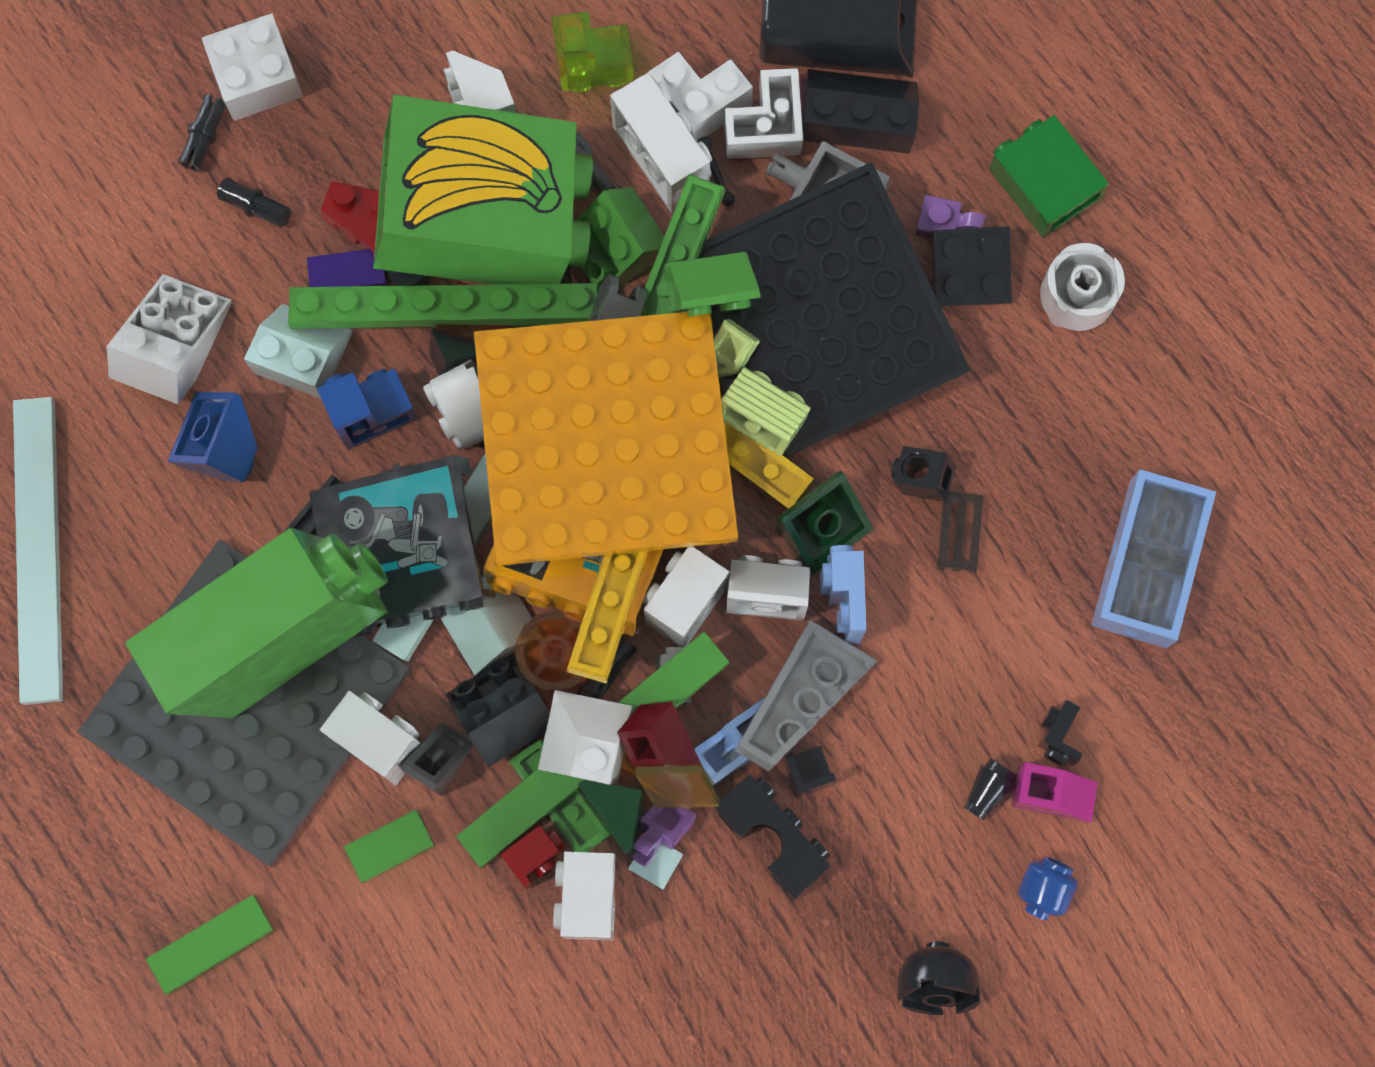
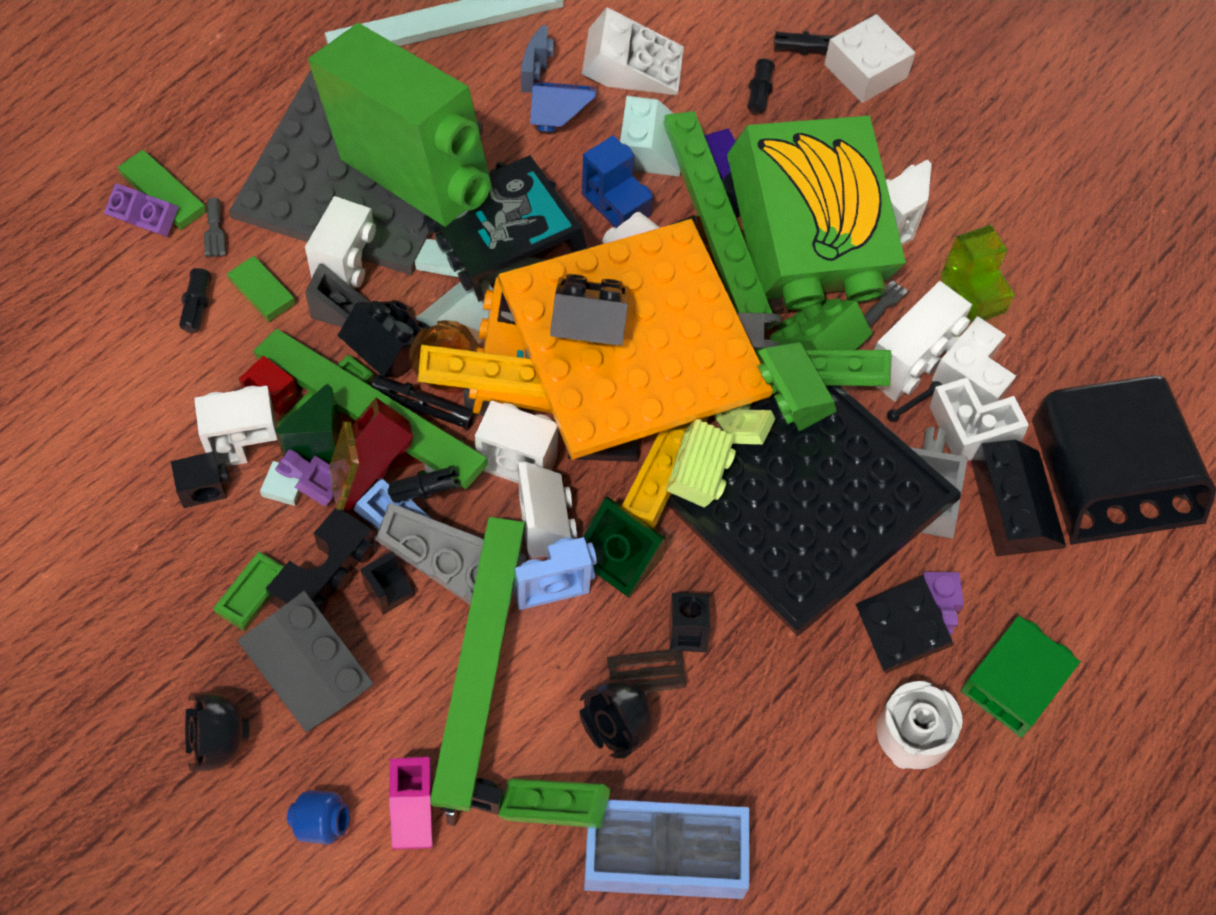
camera: 70 degrees right, 15 degrees down
white slope [538,690,634,785] -> none
black cone [964,758,1017,820] -> none
none -> medium lavender slope [104,183,178,237]
none -> black brick [171,451,230,508]
none -> black axle [179,268,212,333]
none -> dark grey piece [204,198,226,258]
none -> bright green tile [213,551,284,632]
none -> dark grey slope [237,591,374,732]
none -> black axle [387,465,461,503]
none -> bright green tile [430,517,525,812]
none -> bright green tile [498,779,611,828]
none -> sand blue slope [521,25,554,93]
none -> slope [550,274,629,346]
none -> black cylinder [579,679,654,759]

